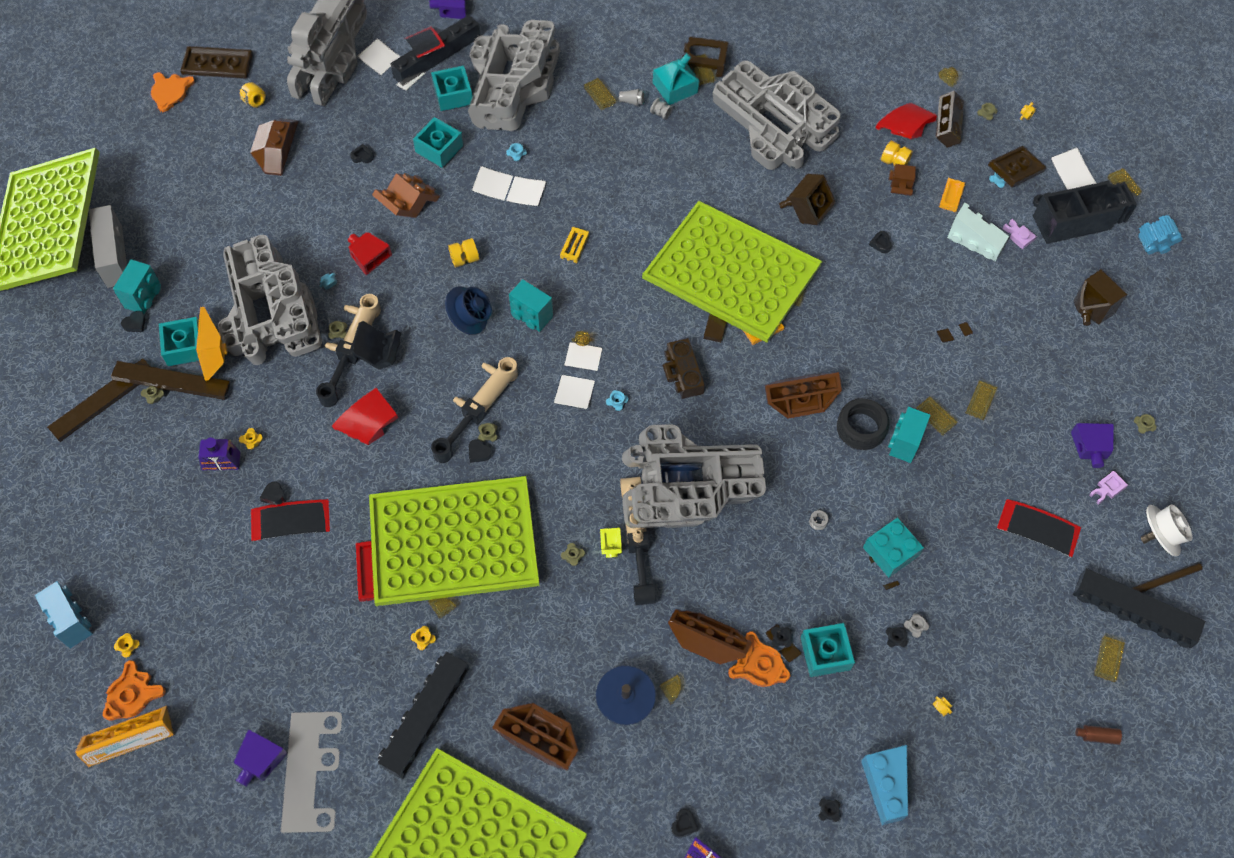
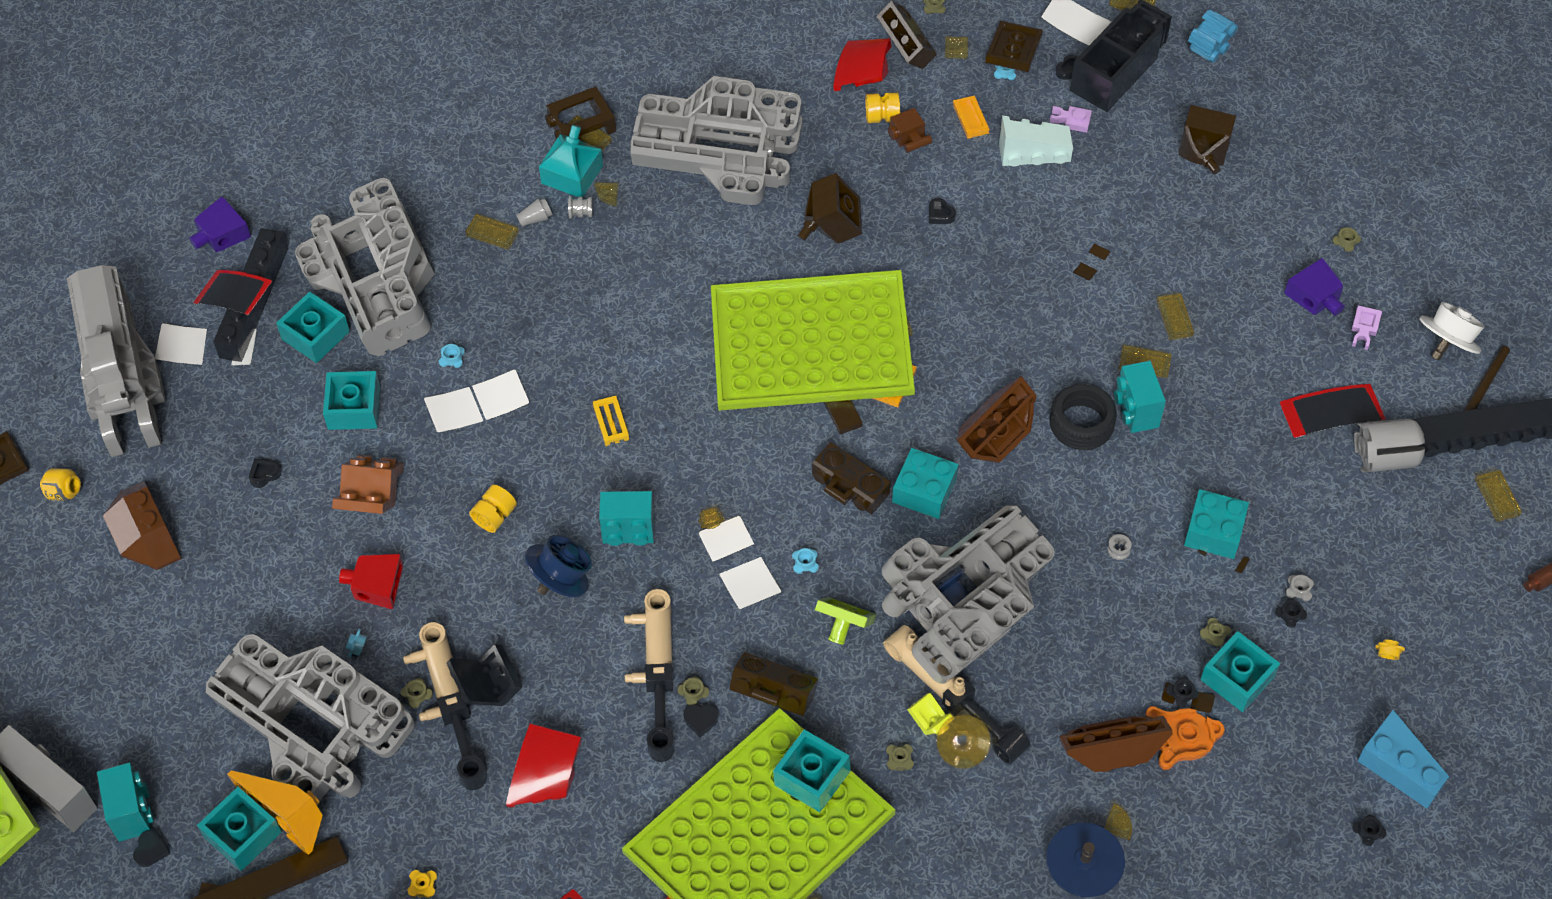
camera: 35 degrees left, 5 degrees down
none -> clear yellow tile [595,183,618,206]
none -> dark brown piece [729,652,818,716]
none -> teal brick [773,729,850,812]
none -> lime tile [815,597,876,645]
none -> teal brick [892,448,959,519]
none -> clear yellow dish [936,715,991,769]
none -> clear yellow tile [945,37,968,59]
none -> olive plate [1200,618,1231,647]
none -> light grey cylinder [1354,419,1425,473]

